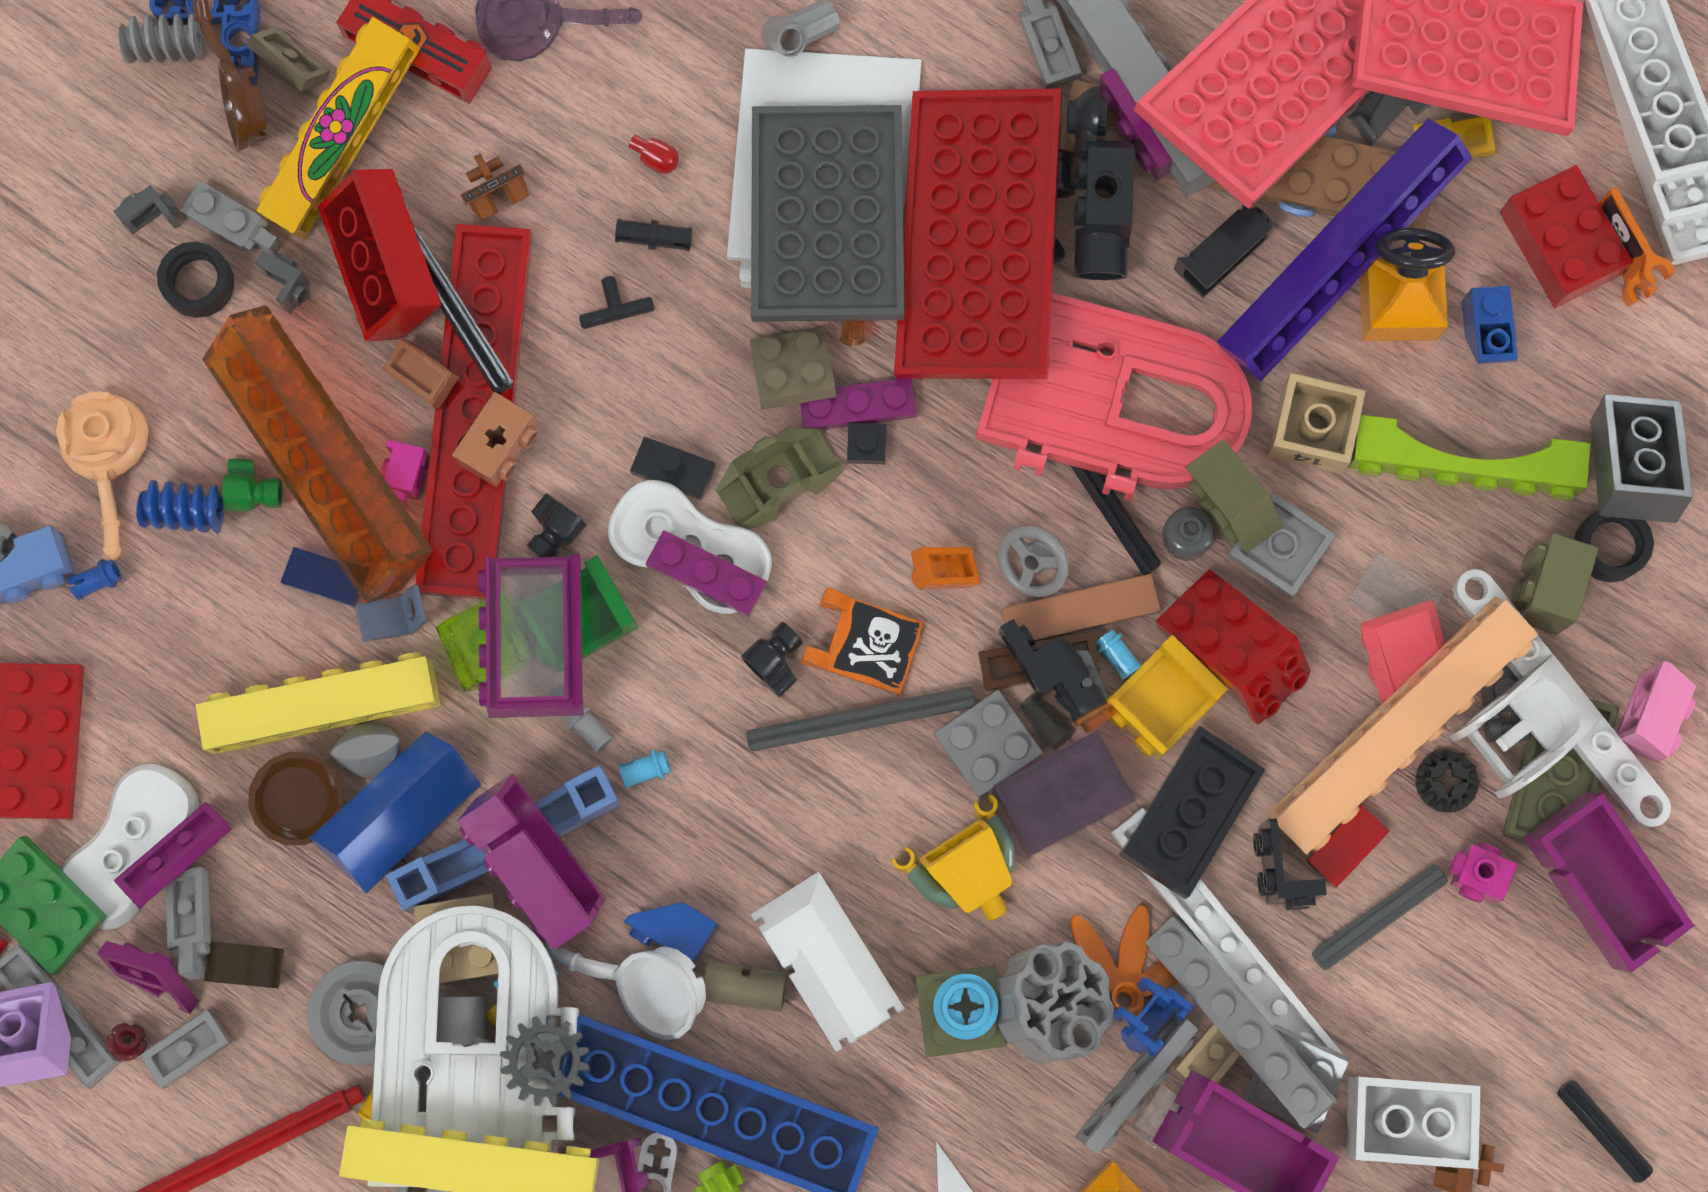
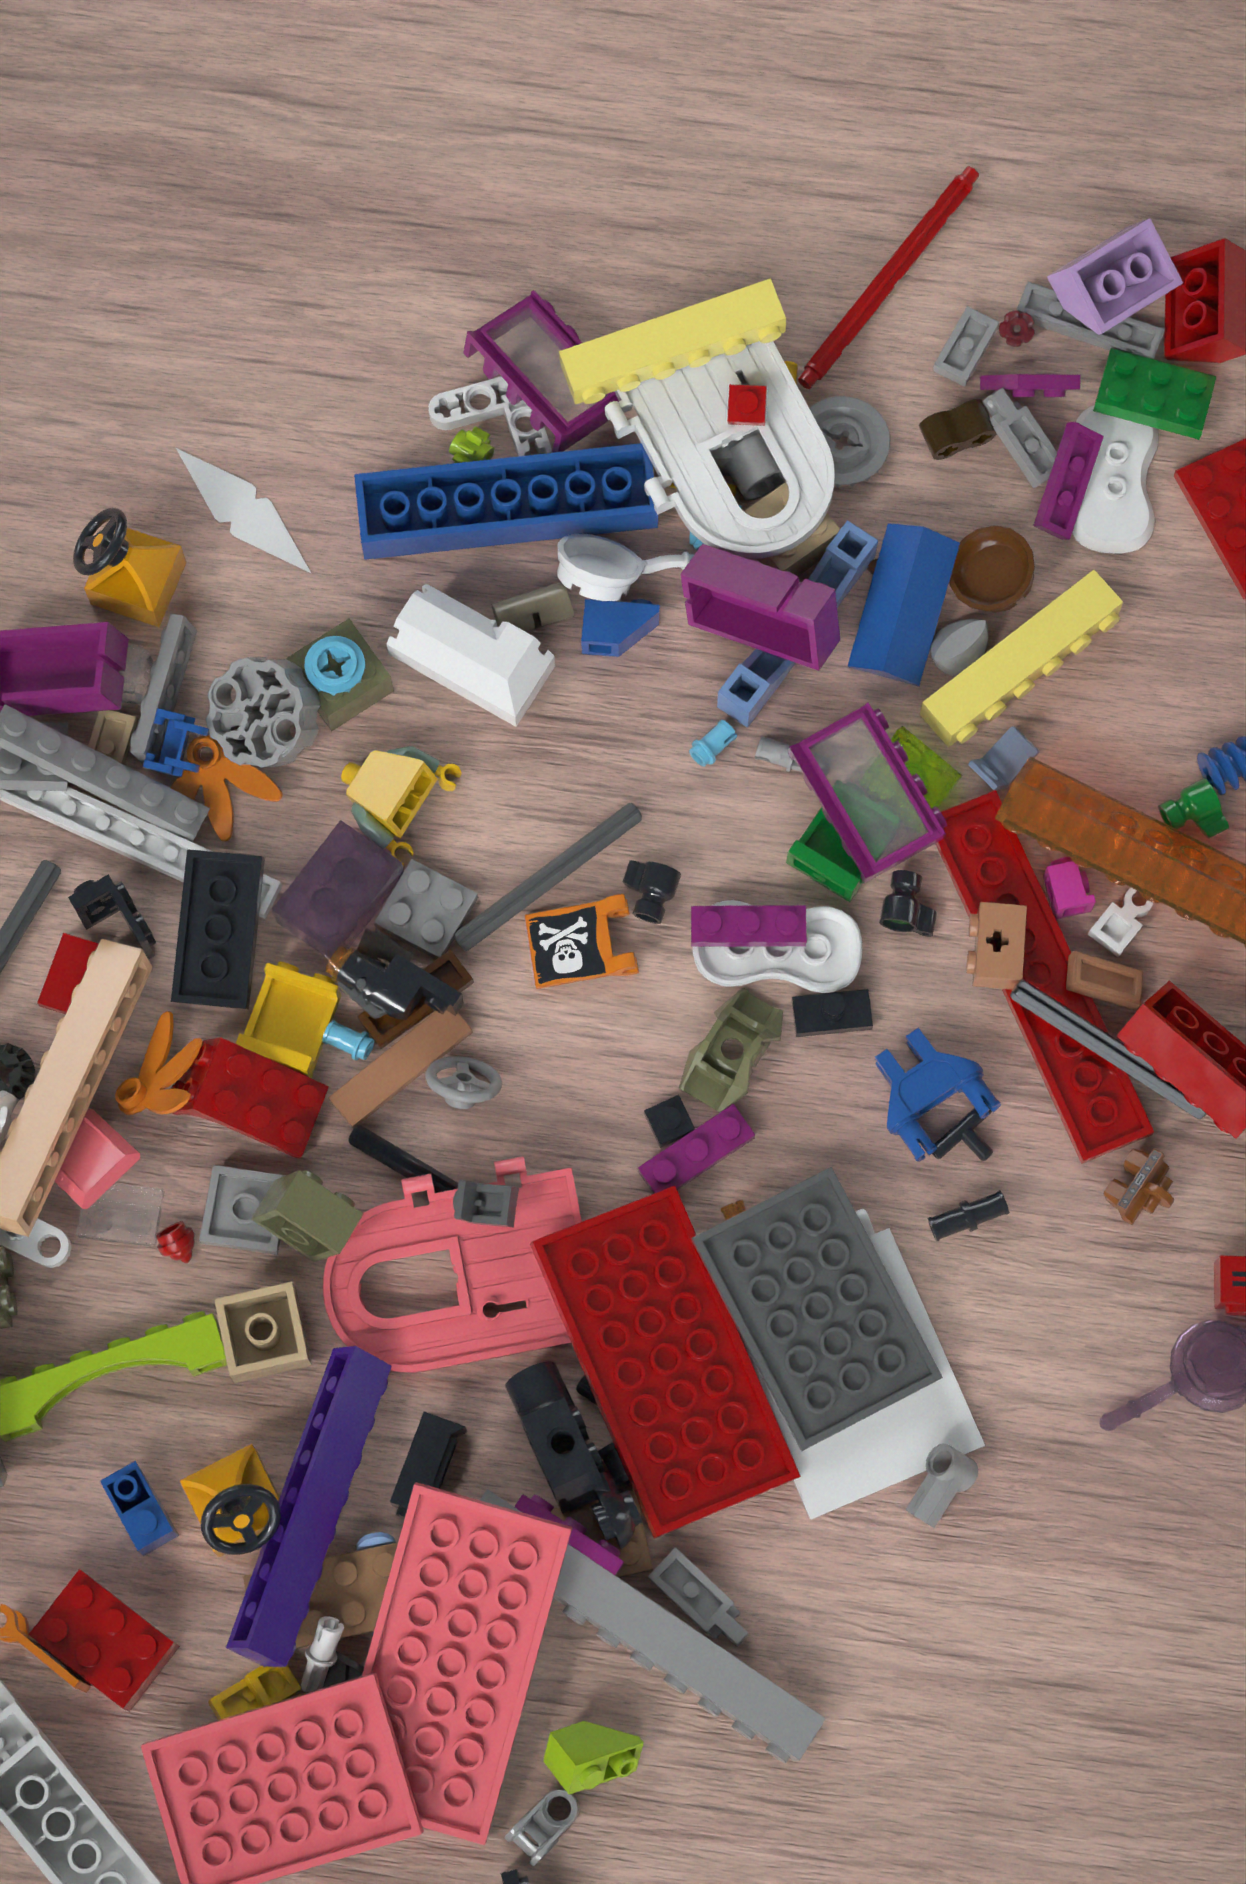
camera: 150 degrees right, 5 degrees down
clear blue tile [280,547,368,608] -> none
dark grey gear [500,1015,590,1106] -> none
red cylinder [628,134,679,174] -> none
dark tan plate [750,327,836,410] -> none
orange tile [911,547,981,590] -> none
dark grey head [1162,507,1215,561] -> none
none -> orange plant [115,1011,202,1115]
none -> red plate [156,1221,195,1263]
none -> white axle [301,1616,344,1692]
none -> dark grey bracket [453,1180,519,1228]
none -> red plate [727,384,767,426]
none -> blue connector [875,1028,1001,1162]
none -> white plate [1088,886,1154,957]

